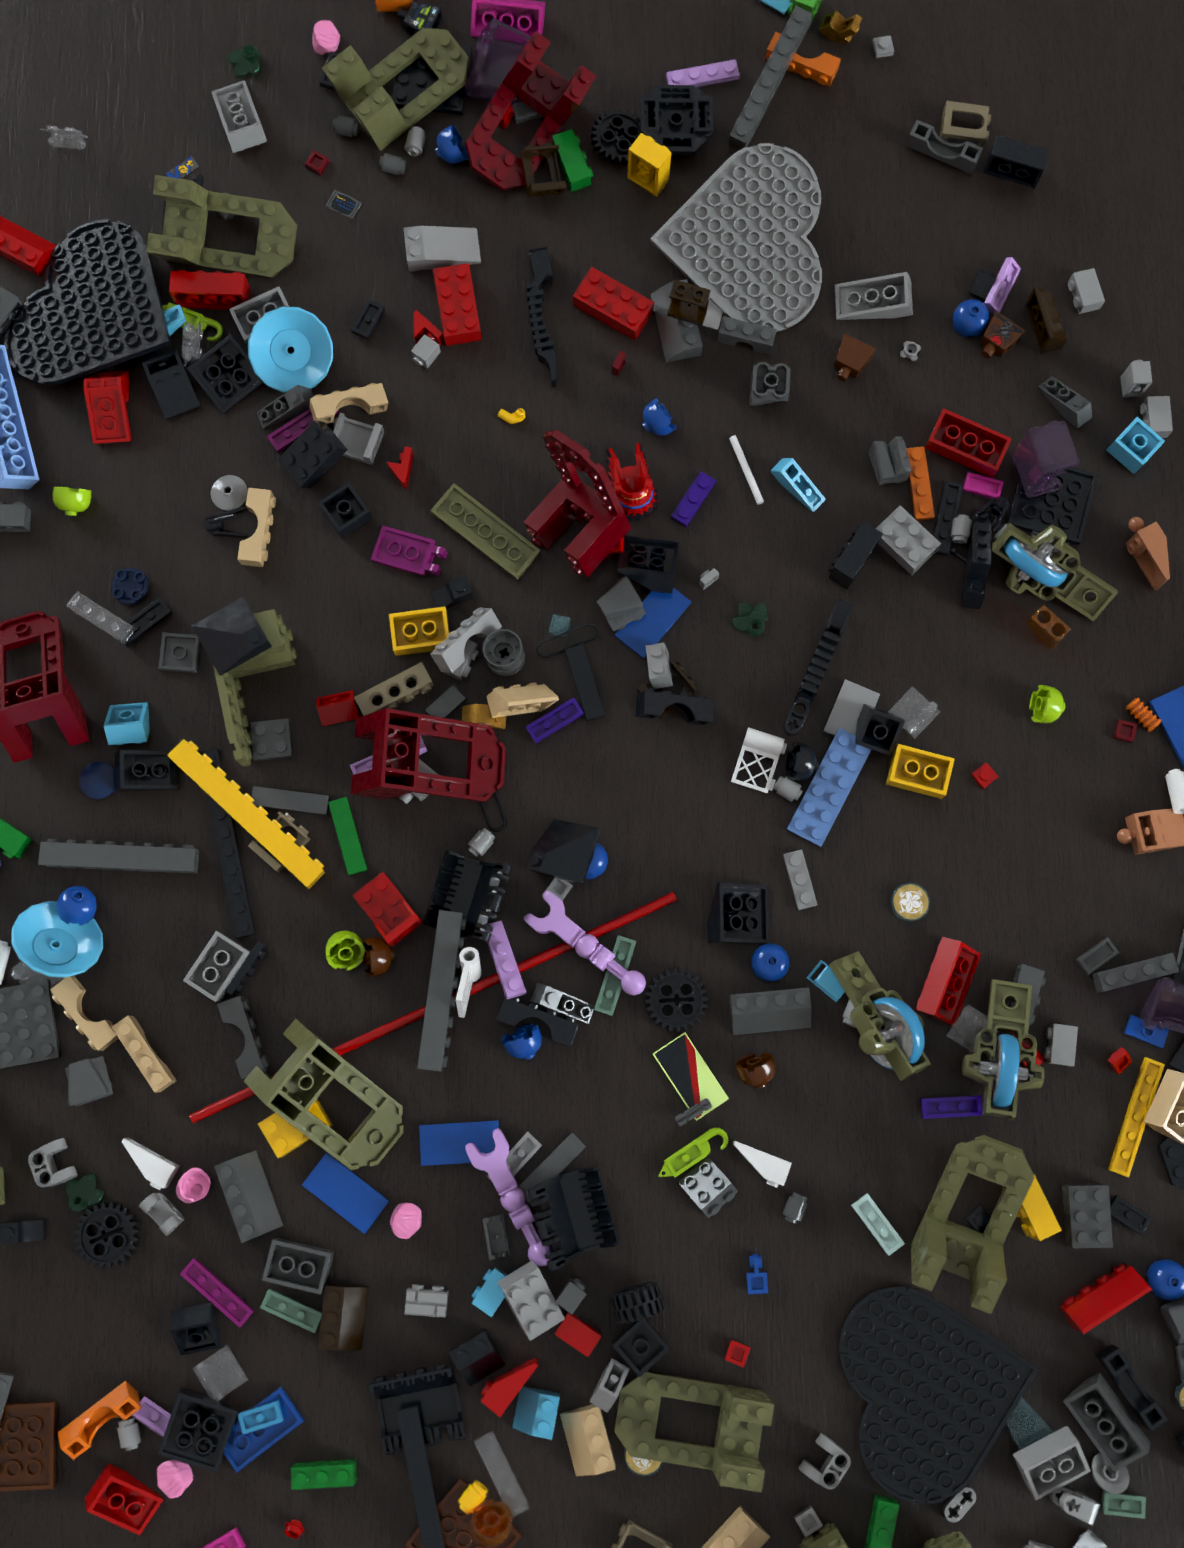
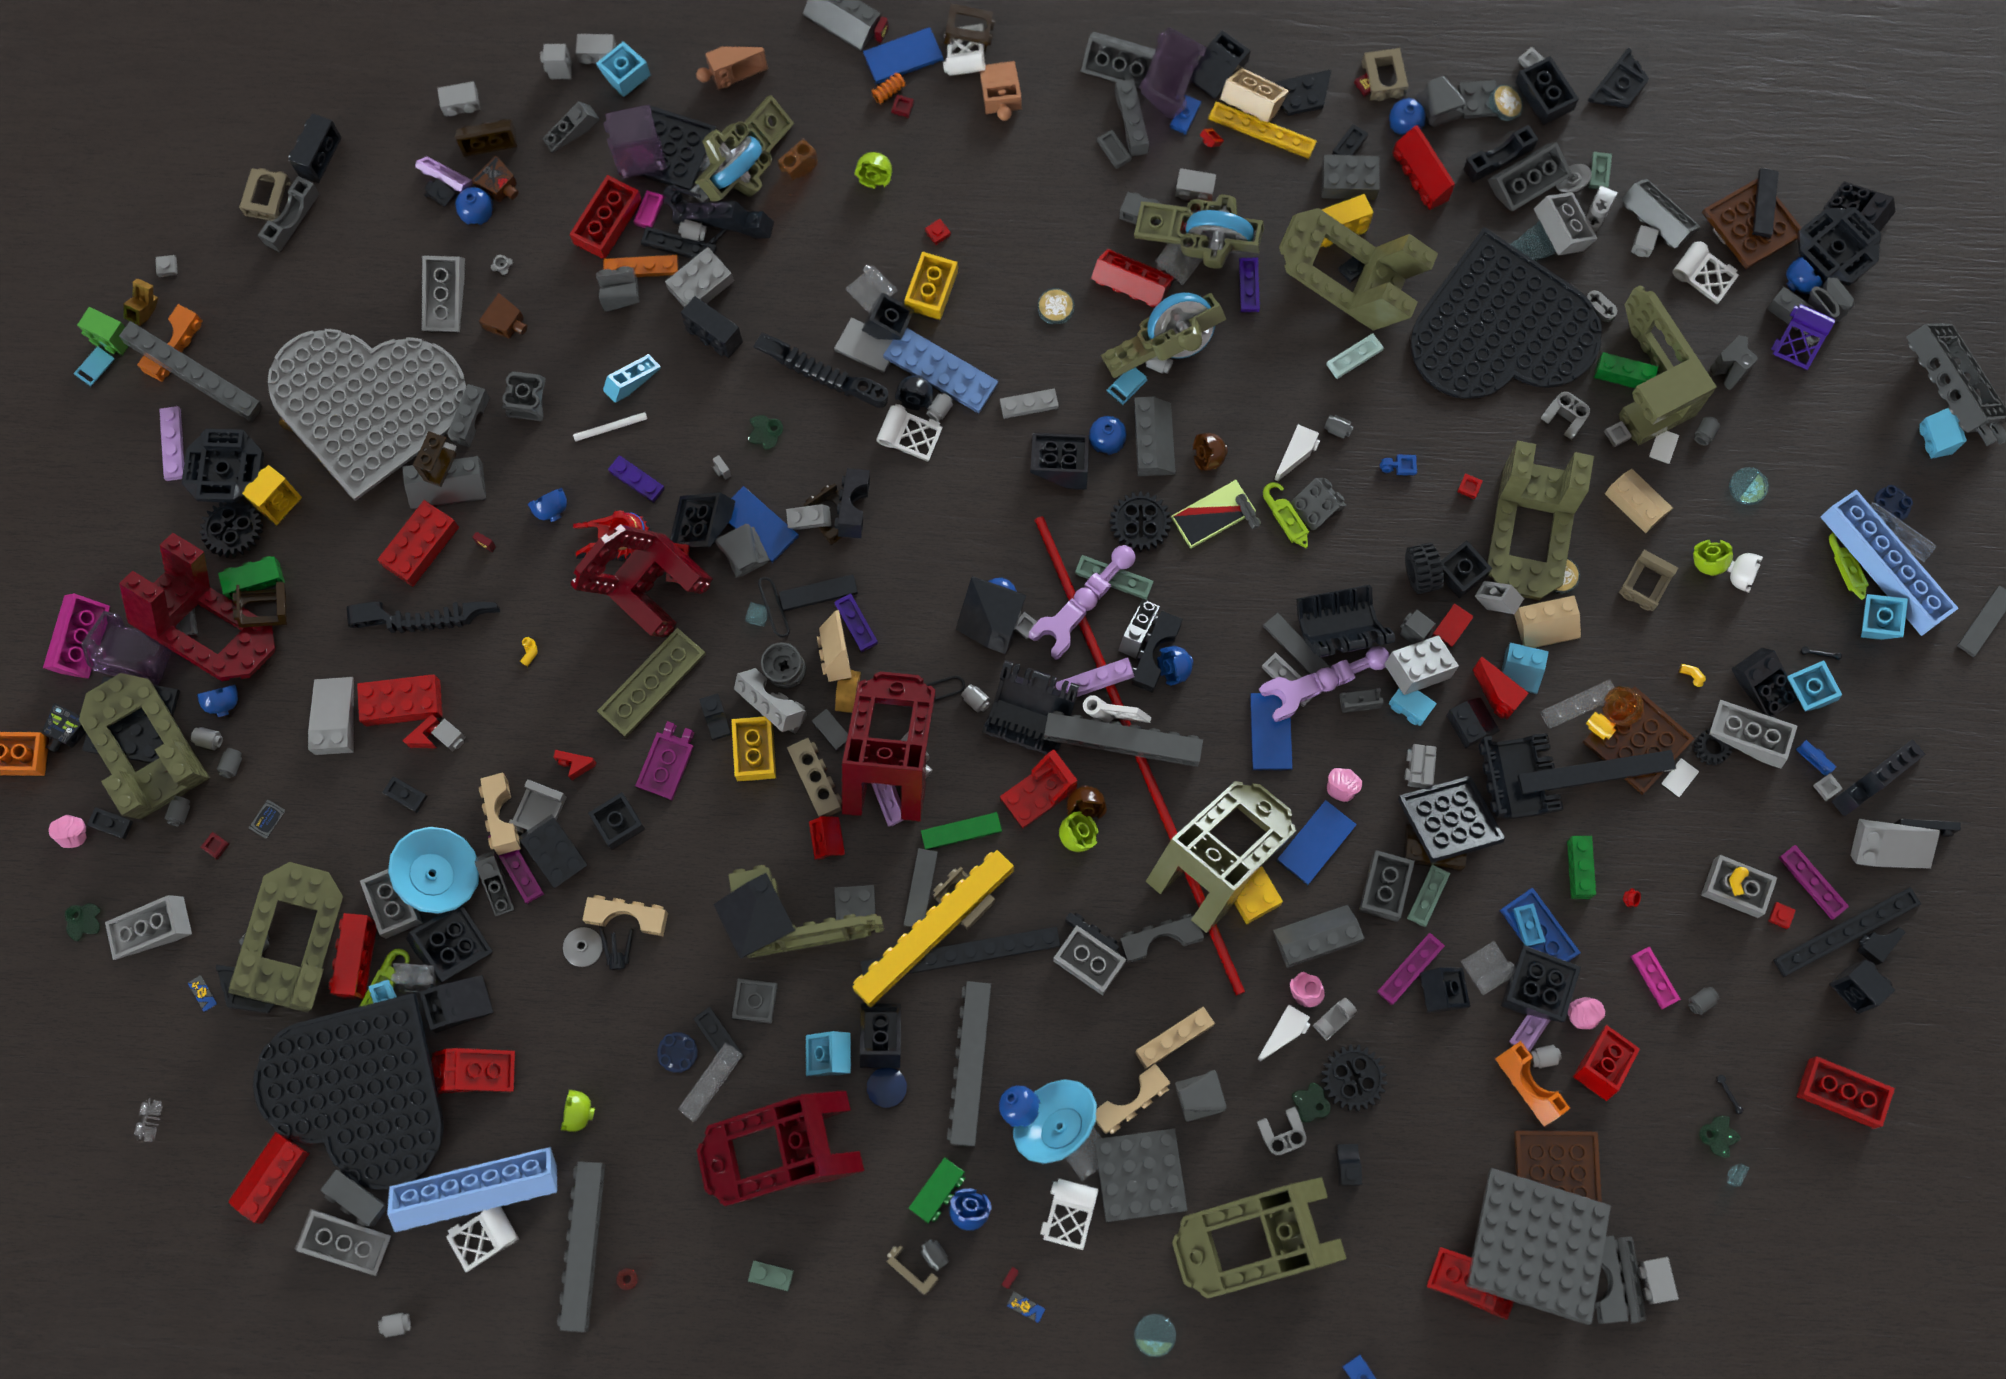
camera: 85 degrees left, 5 degrees down
none -> plate [1398,776,1505,863]

